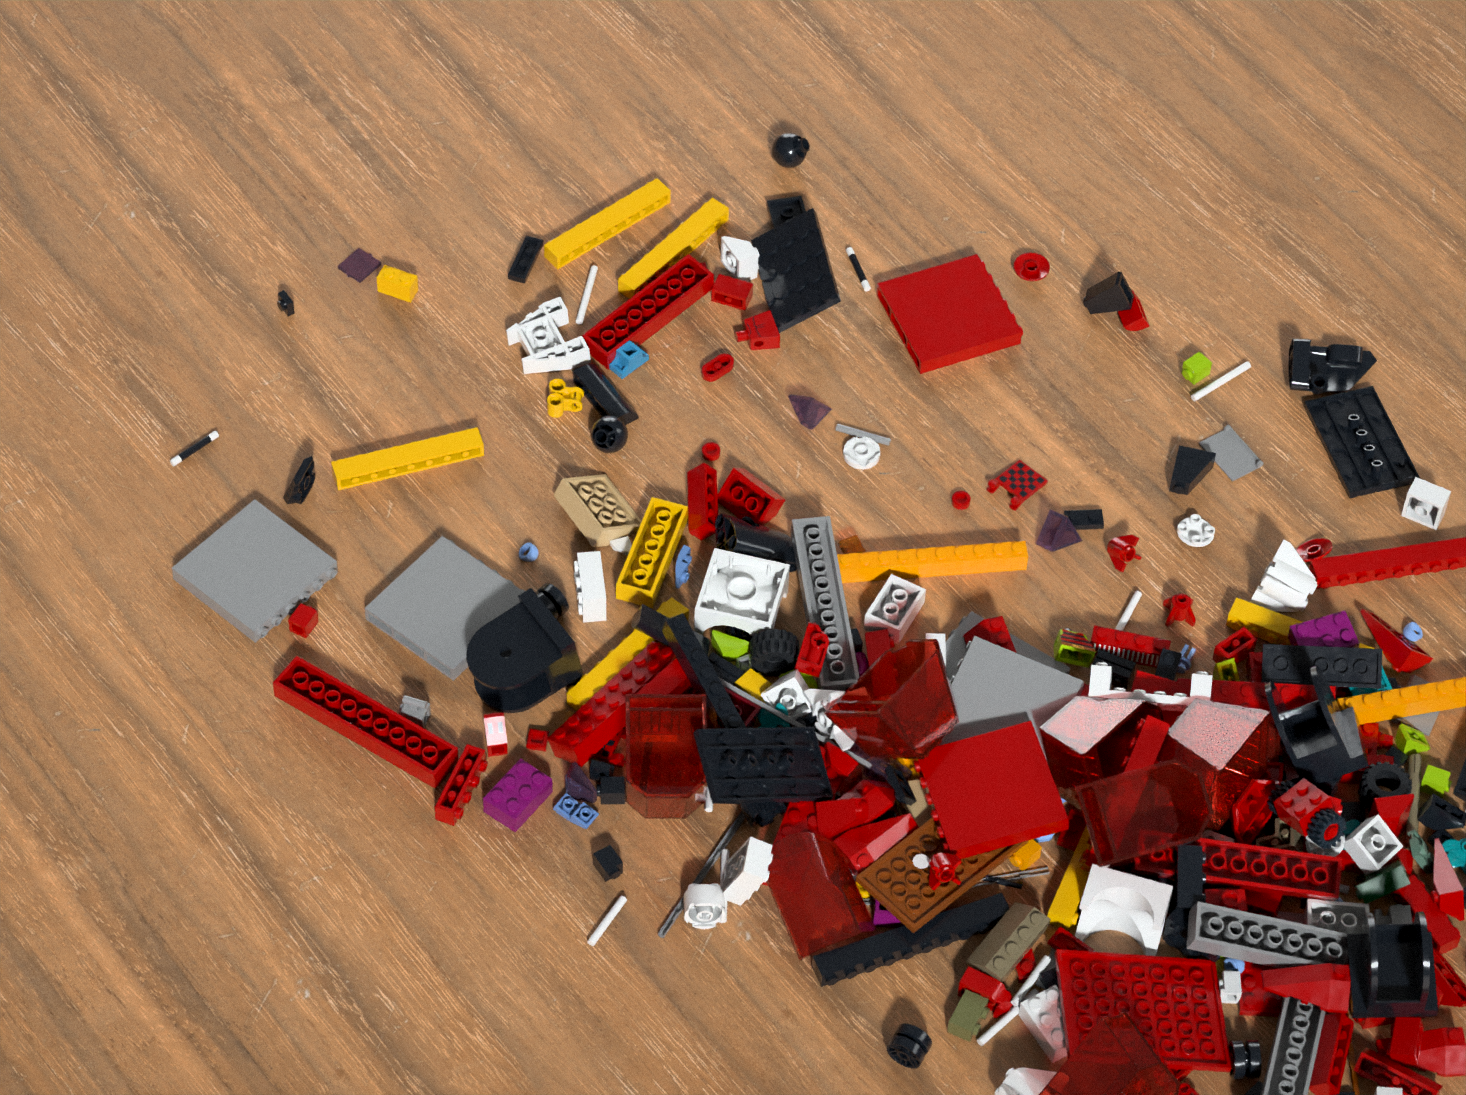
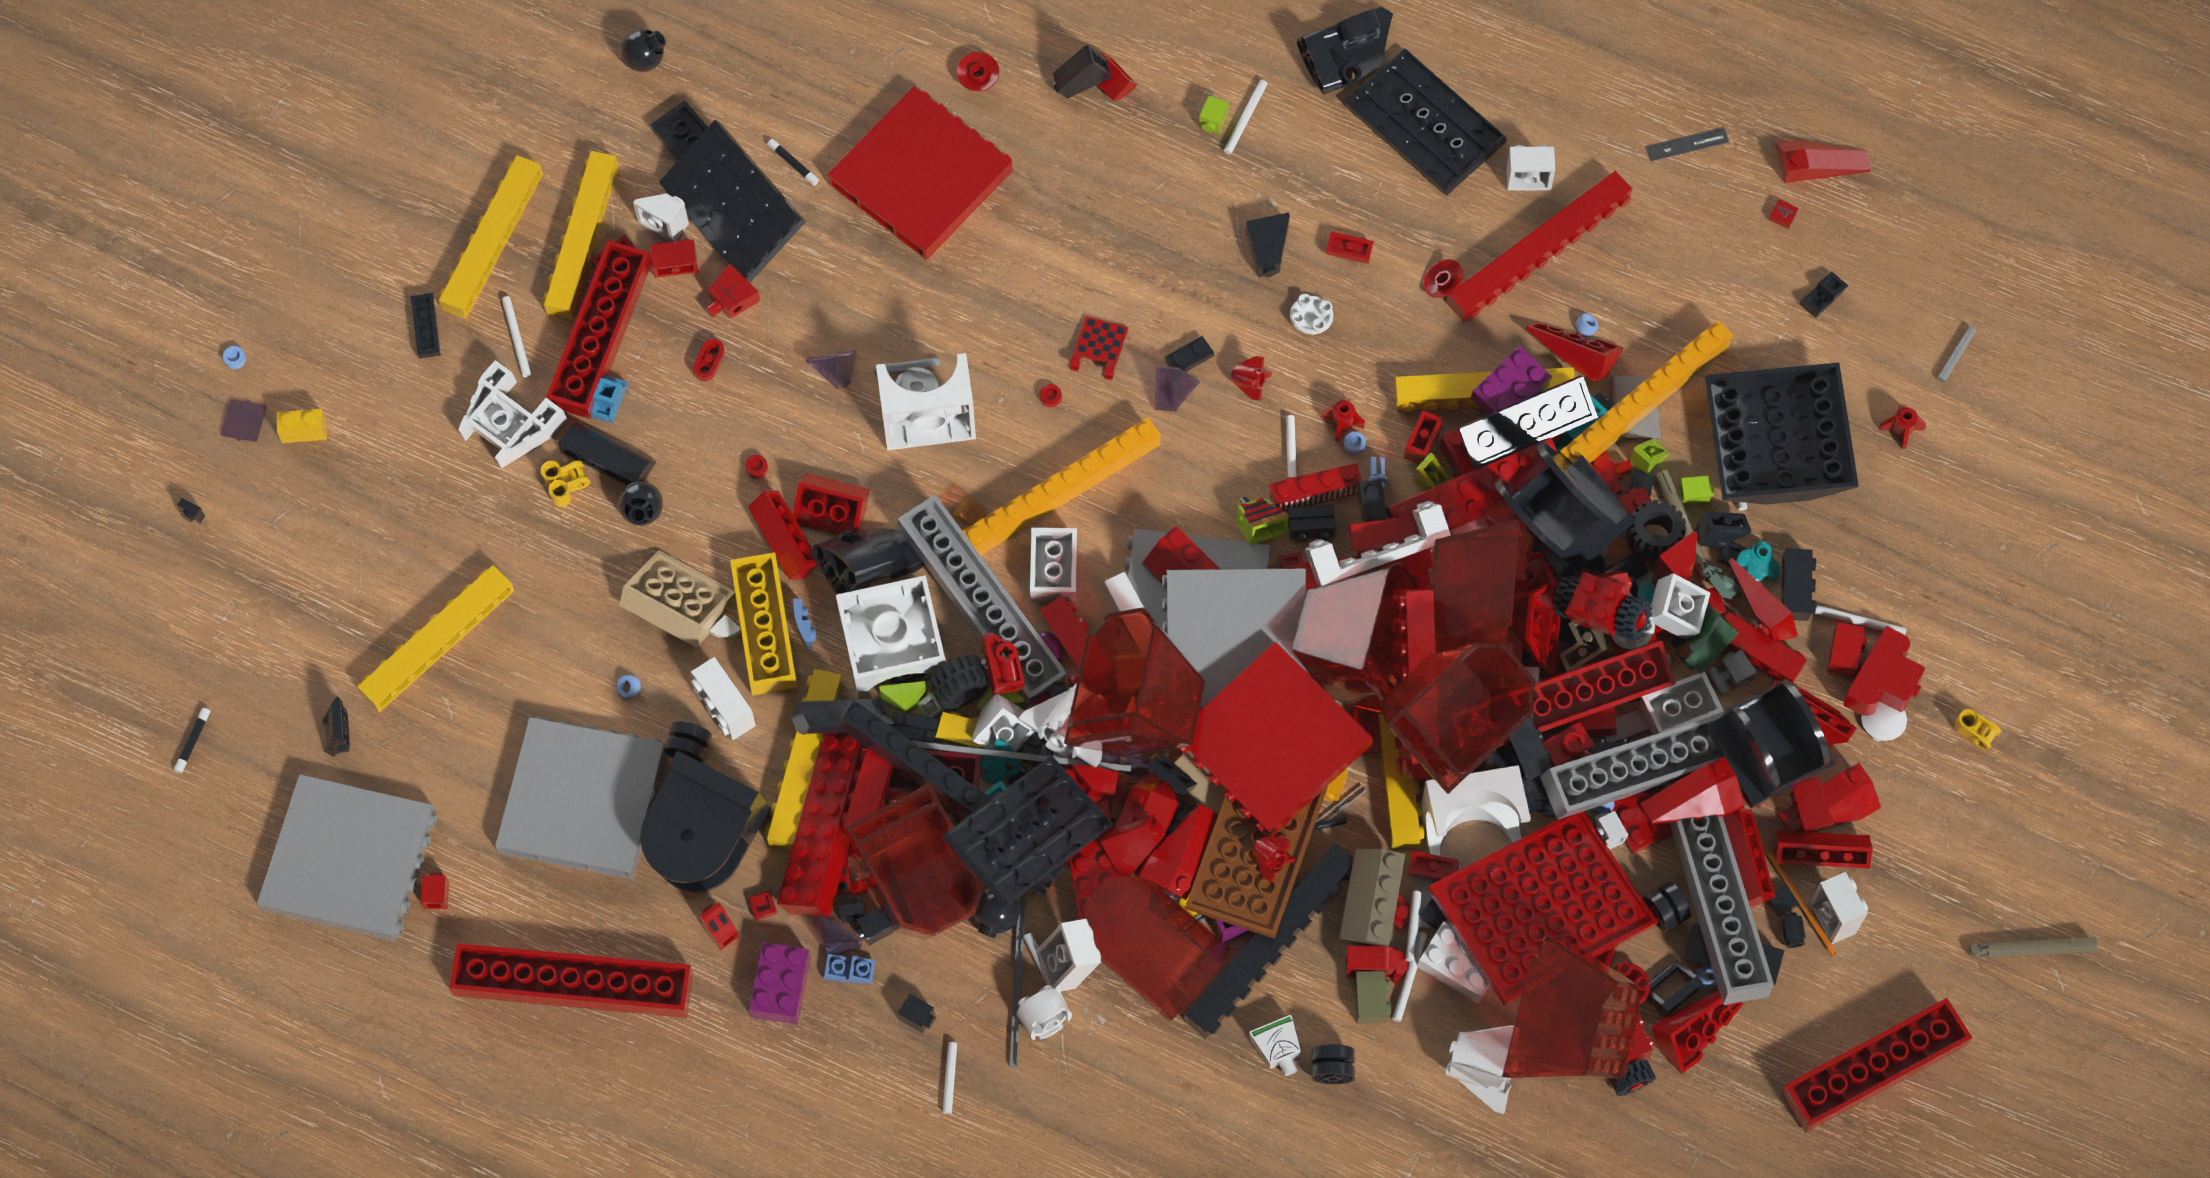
camera: 25 degrees left, 15 degrees up
light grey brick [399,695,431,728] -> none
red brick [435,744,488,826] -> none
black tile [851,628,863,653] -> none
white sticker [913,854,930,869] -> none
light grey piece [1199,425,1264,482] -> none
white brick [1250,540,1317,612] -> none
none -> light blue tile [223,346,246,369]
none -> white piece [876,353,976,450]
none -> black brick [973,889,1020,939]
none -> white torso [1249,1015,1301,1076]
none -> red plate [1326,231,1374,264]
none -> light blue tile [1343,431,1366,455]

